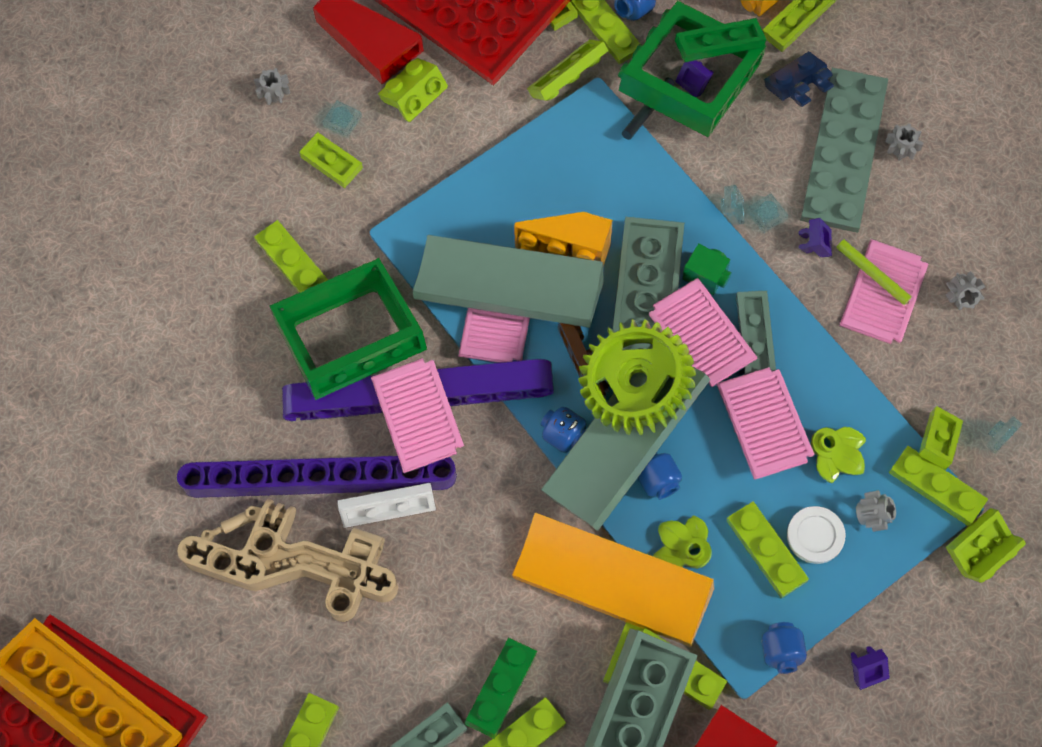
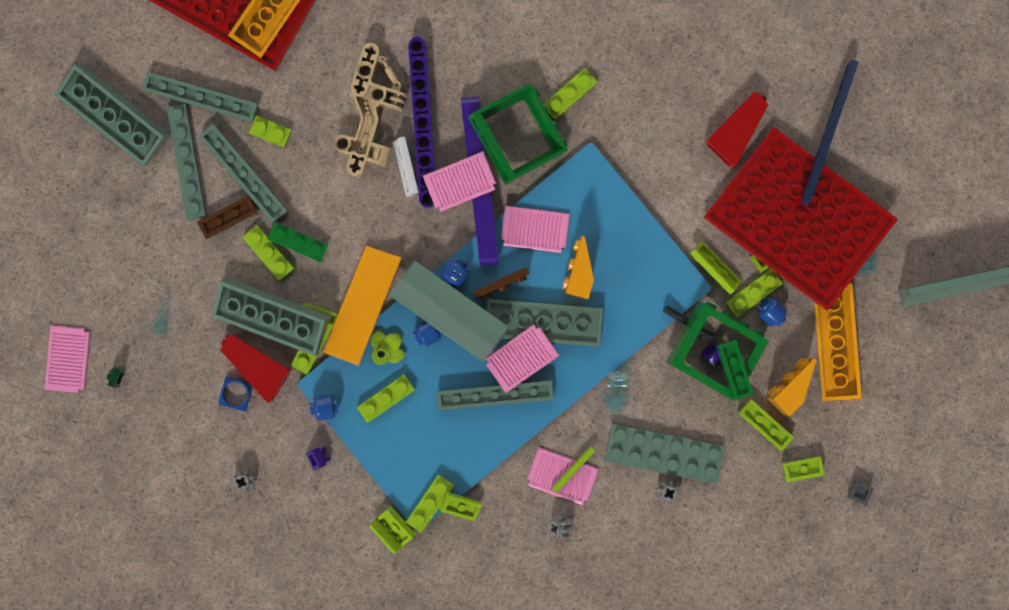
camera: 85 degrees right, 20 degrees up
light grey gear [254,68,290,105] -> none
lime plate [299,132,363,189] -> none
clear light blue plate [322,100,362,139] -> none
lime bracket [377,58,448,122] -> none
sand green arch [412,235,604,328] -> none
lime gear [578,319,696,435] -> none
green brick [682,243,732,295] -> none
bright pink window [717,367,814,480] -> none
dark blue plate [764,51,834,107] -> none
white piece [787,506,846,564] -> none
dark purple tile [799,218,832,257] -> none
lime plate [811,427,866,483] -> none
light grey gear [856,490,896,532] -> none
clear light blue plate [986,416,1023,454] -> none

